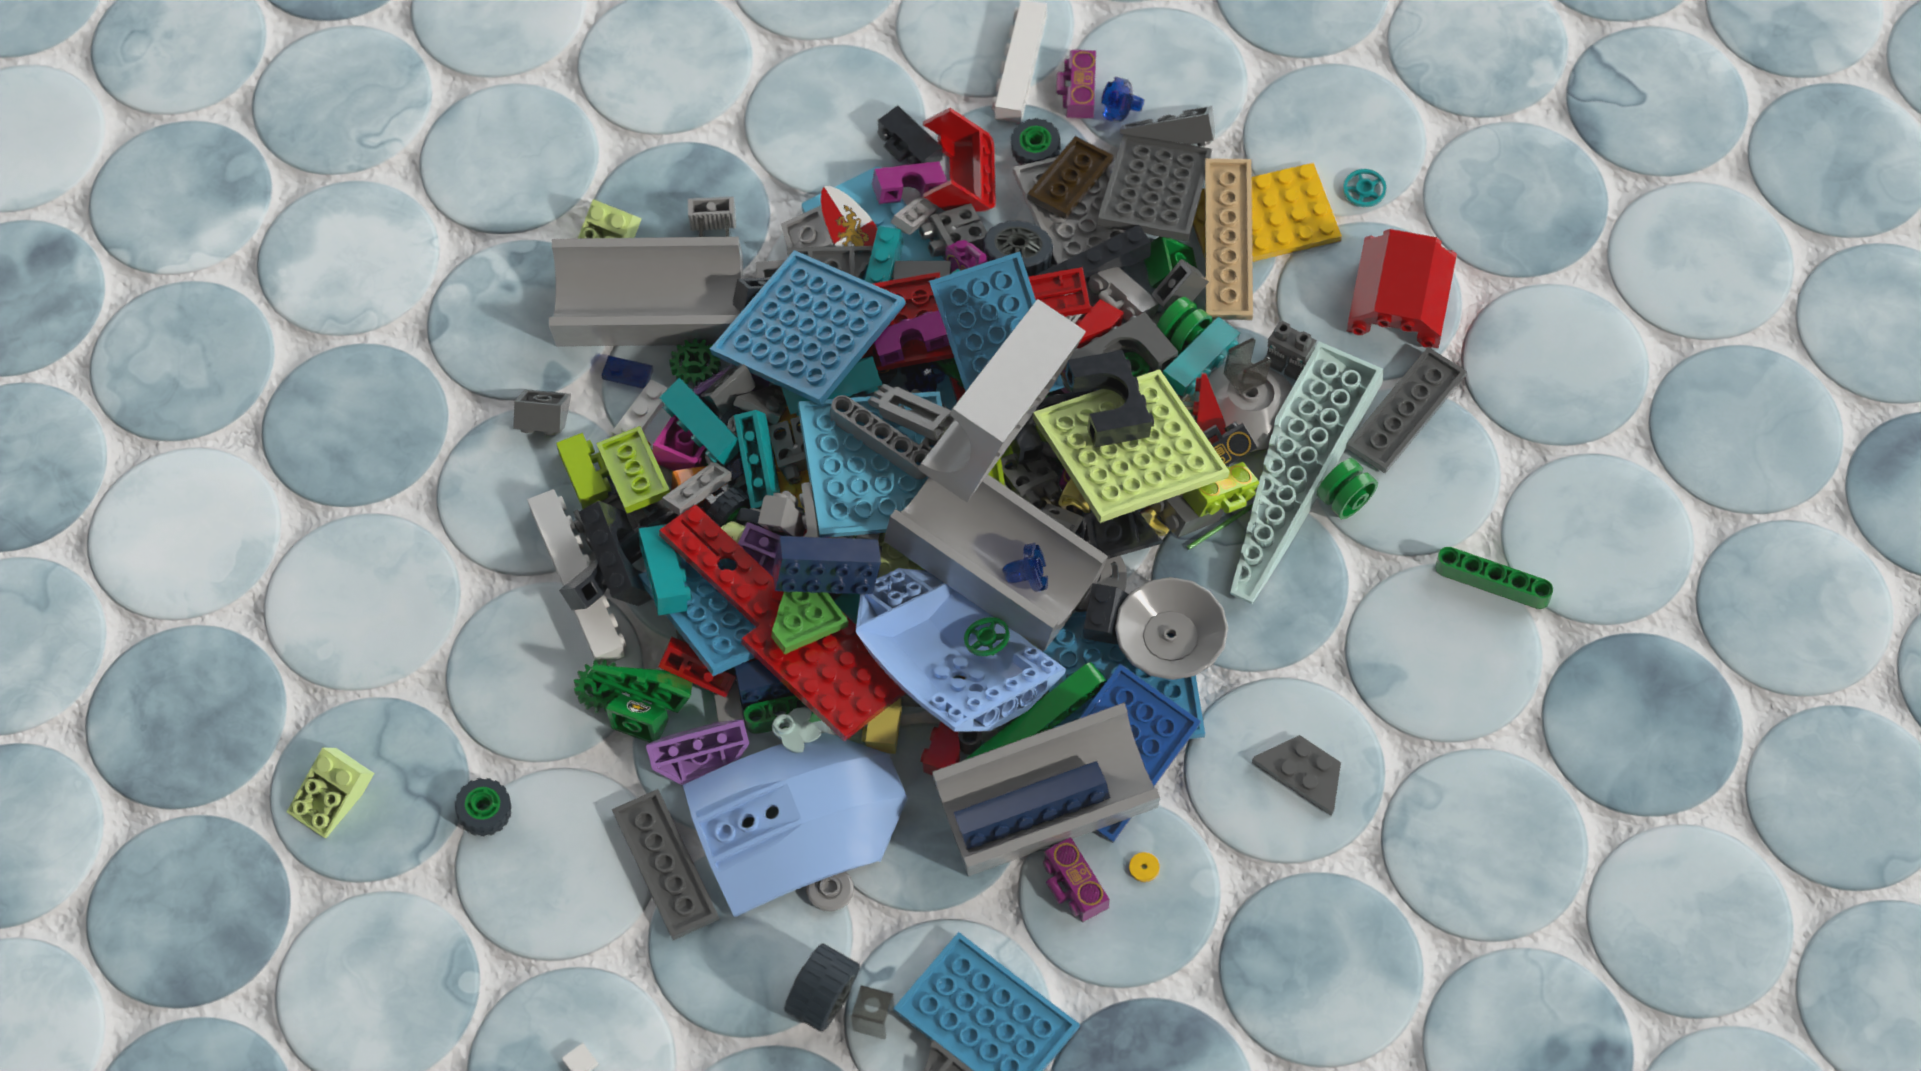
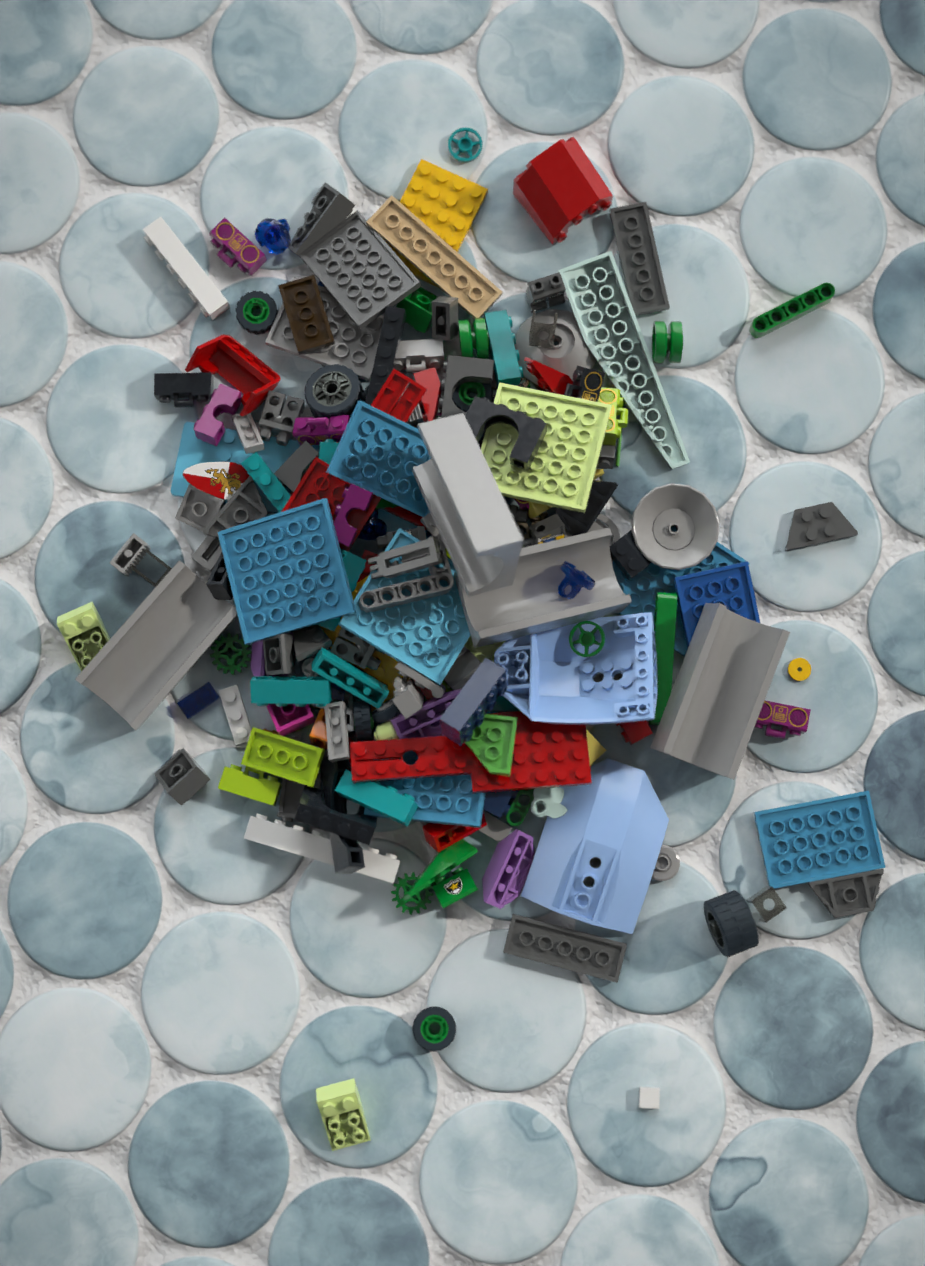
camera: 50 degrees left, 20 degrees up
dark blue brick [953,761,1111,850] -> none

